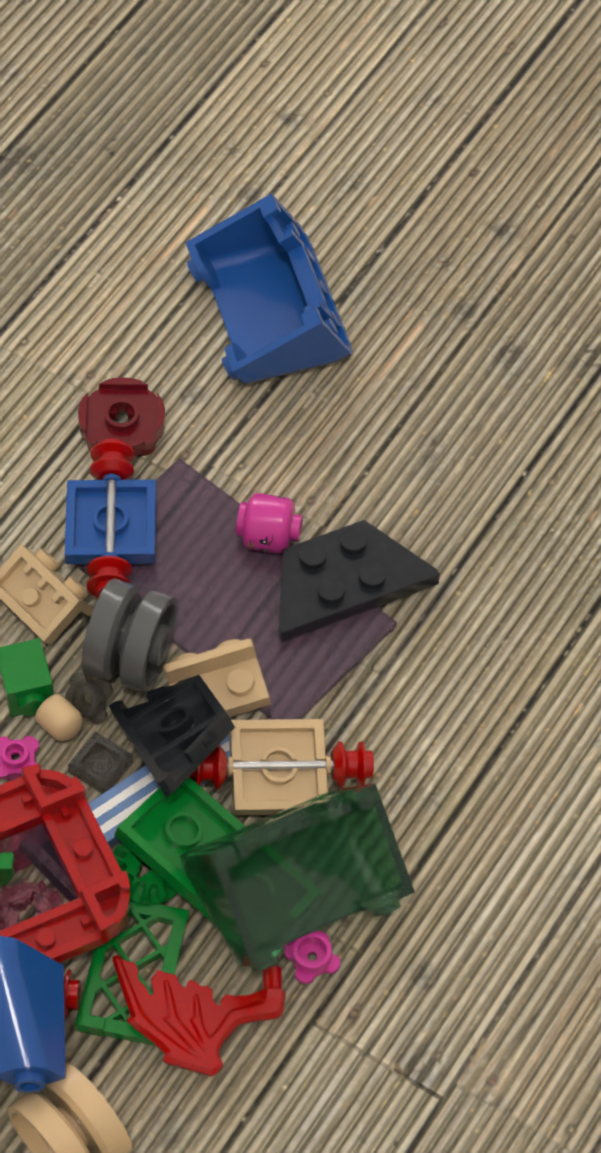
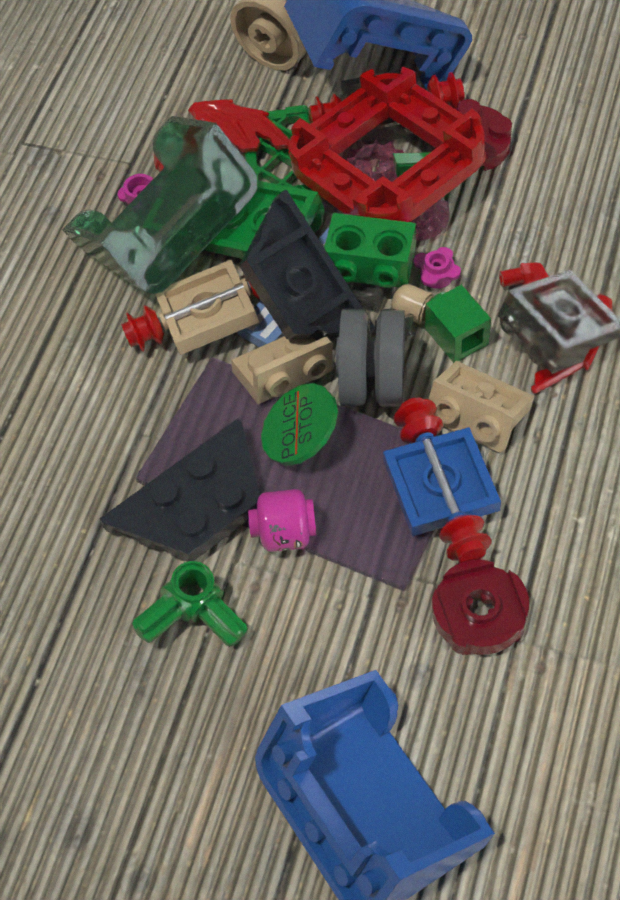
camera: 170 degrees right, 0 degrees up
none -> green axle [132,561,248,647]
none -> green piece [261,383,338,466]
none -> green brick [324,213,416,288]

